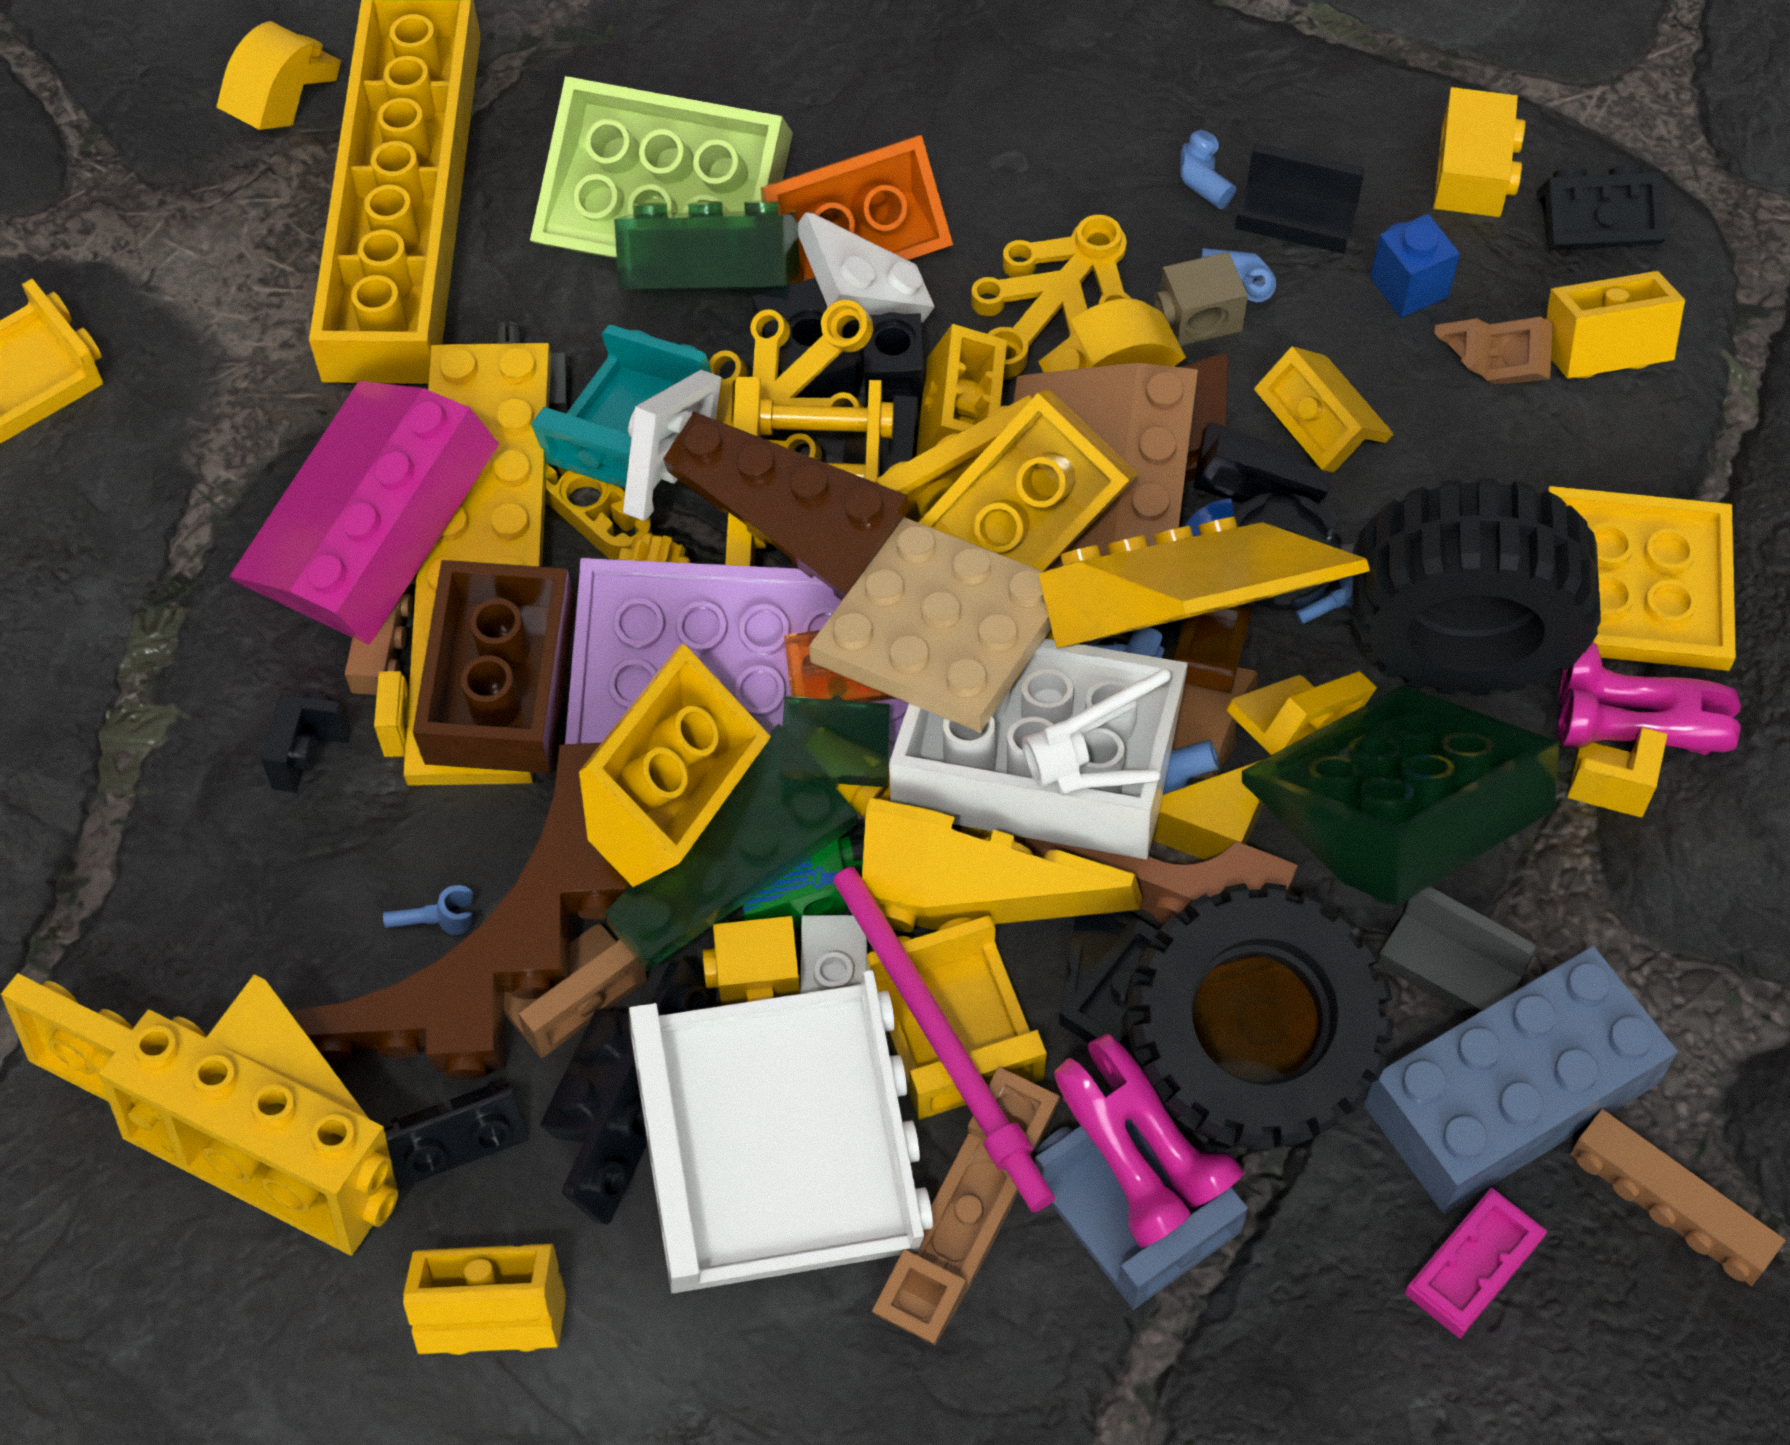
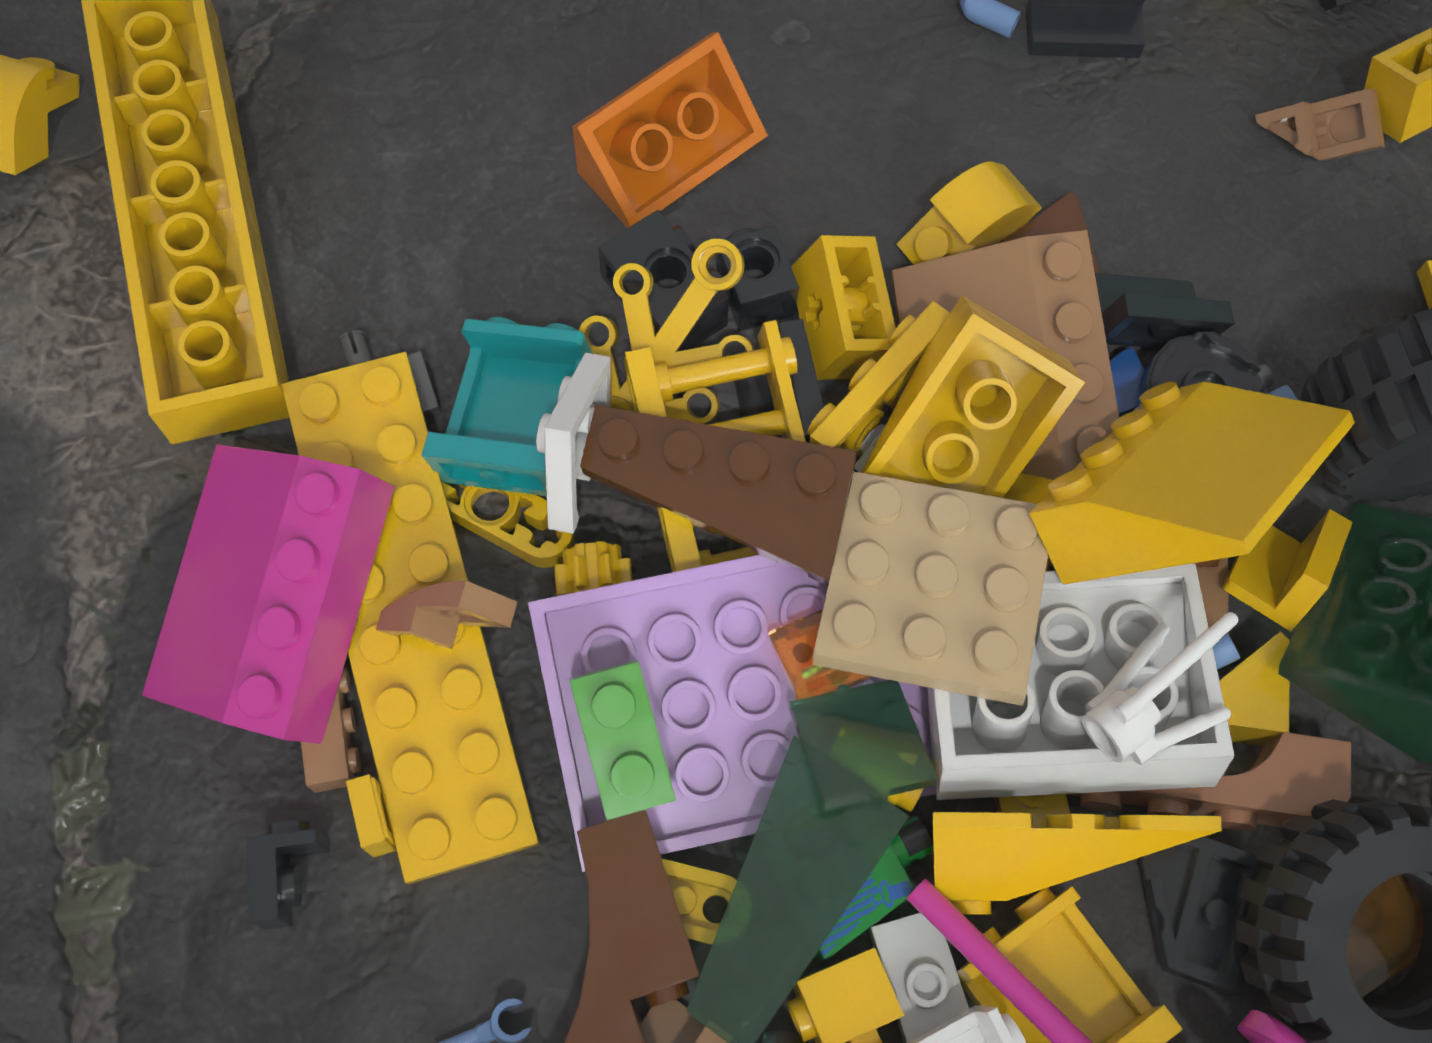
camera: 20 degrees left, 10 degrees up
reddish brown brick [413,560,576,774] -> none
yellowish green slope [530,76,793,285] -> none
yellow slope [579,643,771,887] -> none
clear green brick [614,200,800,289] -> none
white wing [795,212,935,322] -> none
yellow plant [971,215,1131,380] -> none
dark tan brick [1153,252,1248,346] -> none
medium blue arm [1200,248,1276,302] -> none
yellow panel [1254,346,1394,473] -> none
blue brick [1370,213,1460,318] -> none
none -> medium nougat slope [376,580,517,649]
none -> bright green brick [569,659,676,820]

